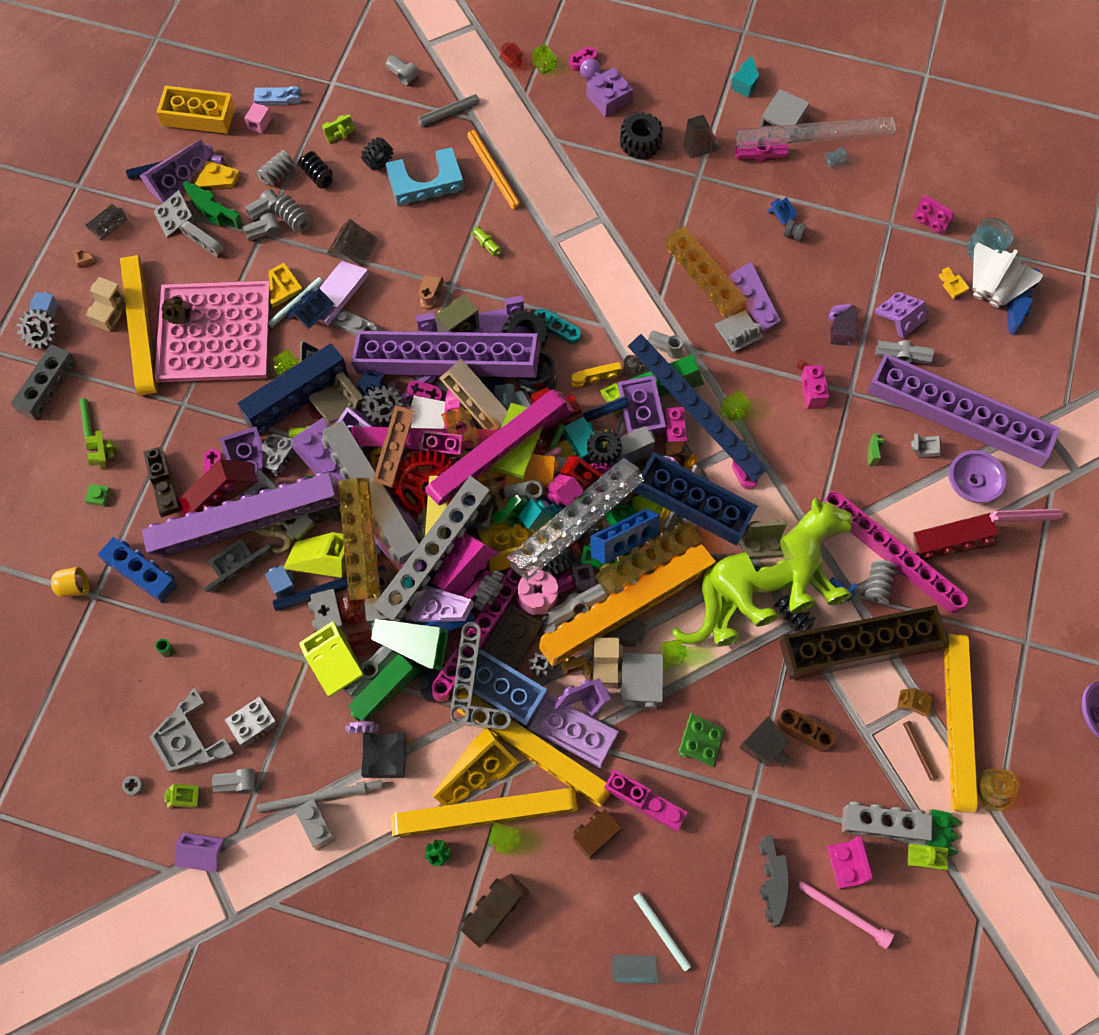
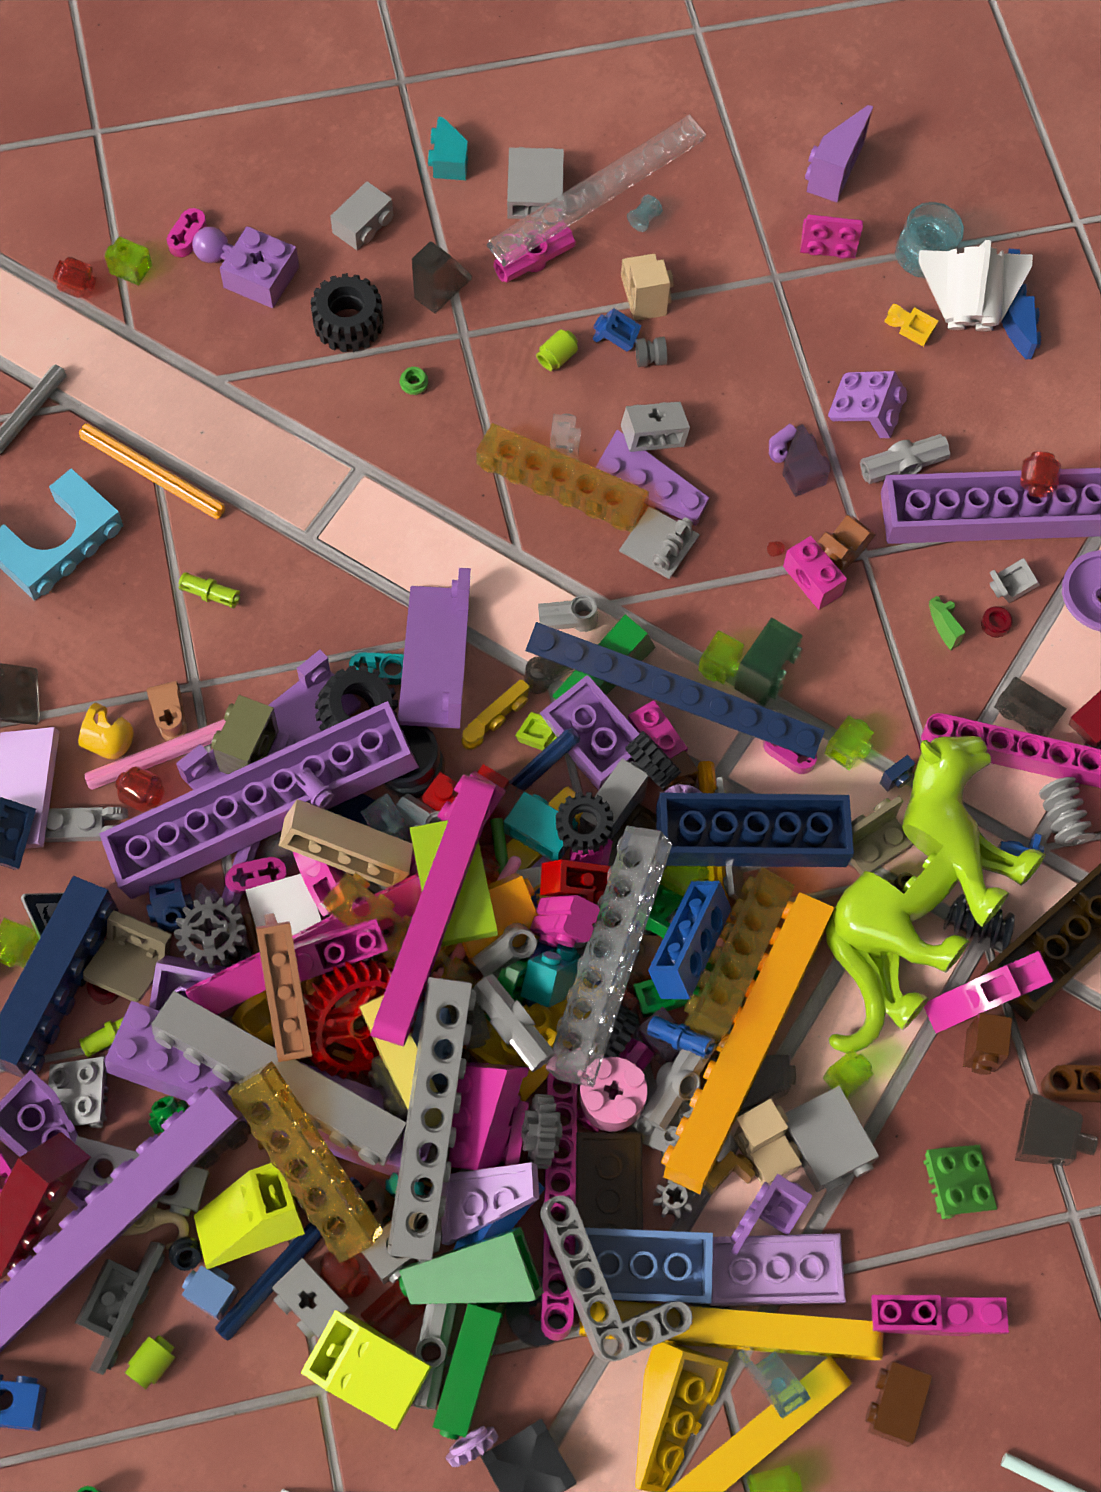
camera: 30 degrees left, 0 degrees up
none -> yellow helmet [78,702,134,760]
none -> bright pink axle [84,719,226,790]
none -> clear red head [115,766,164,812]
none -> lime brick [125,1335,176,1389]
none -> black plate [168,1237,203,1271]
none -> medium lavender pin [294,768,334,808]
none -> light grey brick [330,182,393,250]
none -> medium lavender bracket [398,568,471,729]
none -> bright green plate [400,367,428,395]
none -> light grey piece [472,974,555,1072]
none -> lime brick [536,329,578,371]
none -> clear brick [549,413,581,462]
none -> tan brick [621,253,673,321]
none -> light grey brick [621,402,690,452]
none -> black tyre [625,731,682,789]
none -> blue pin [647,1015,715,1059]
none -> clear green brick [734,617,803,707]
none -> clear light blue panel [737,1349,811,1419]
none -> medium lavender slope [805,105,873,202]
none -> dark orange brick [819,515,876,570]
none -> clear neon green brick [824,715,874,770]
none -> dark blue plate [880,754,916,792]
none -> dark pink slope [924,951,1054,1033]
none -> reddish brown brick [963,1012,1012,1075]
none -> dark red tile [981,606,1013,638]
none -> clear smoke bracket [994,676,1066,737]
none -> clear red head [1020,452,1061,498]

